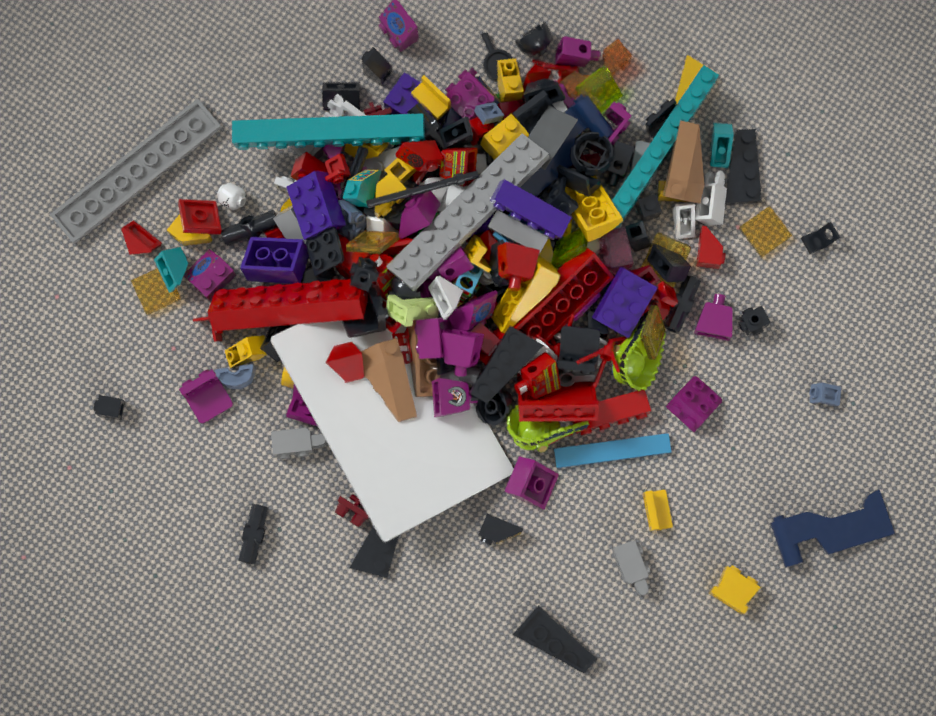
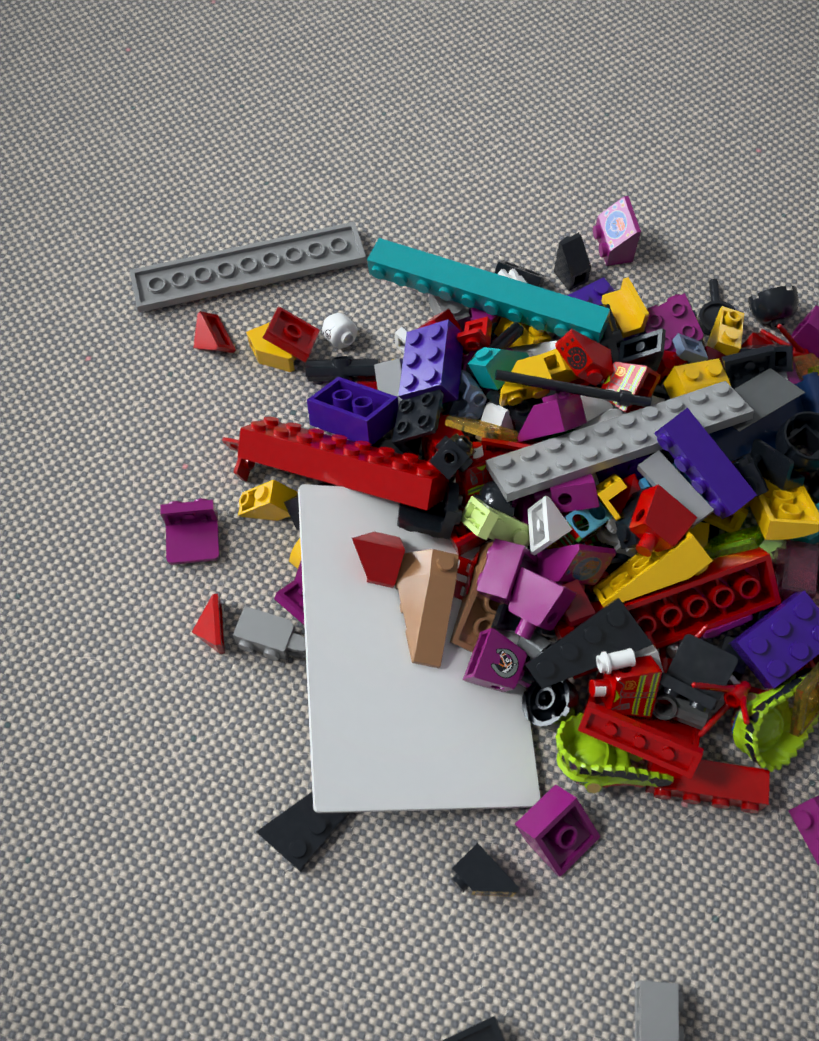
camera: 25 degrees right, 15 degrees down
black brick [94,395,125,420] -> none
clear yellow tile [131,268,181,315] -> none
teal slope [154,247,188,293] -> none
magenta slope [183,249,236,302] -> none
sand blue cylinder [215,364,256,390] -> none
black piece [238,504,269,565] -> none
dark red hips [335,494,370,528] -> none
dark azure tile [554,433,672,468] -> none
yellow panel [643,490,673,532] -> none
none -> red slope [192,594,225,654]
none -> white pin [596,648,636,675]

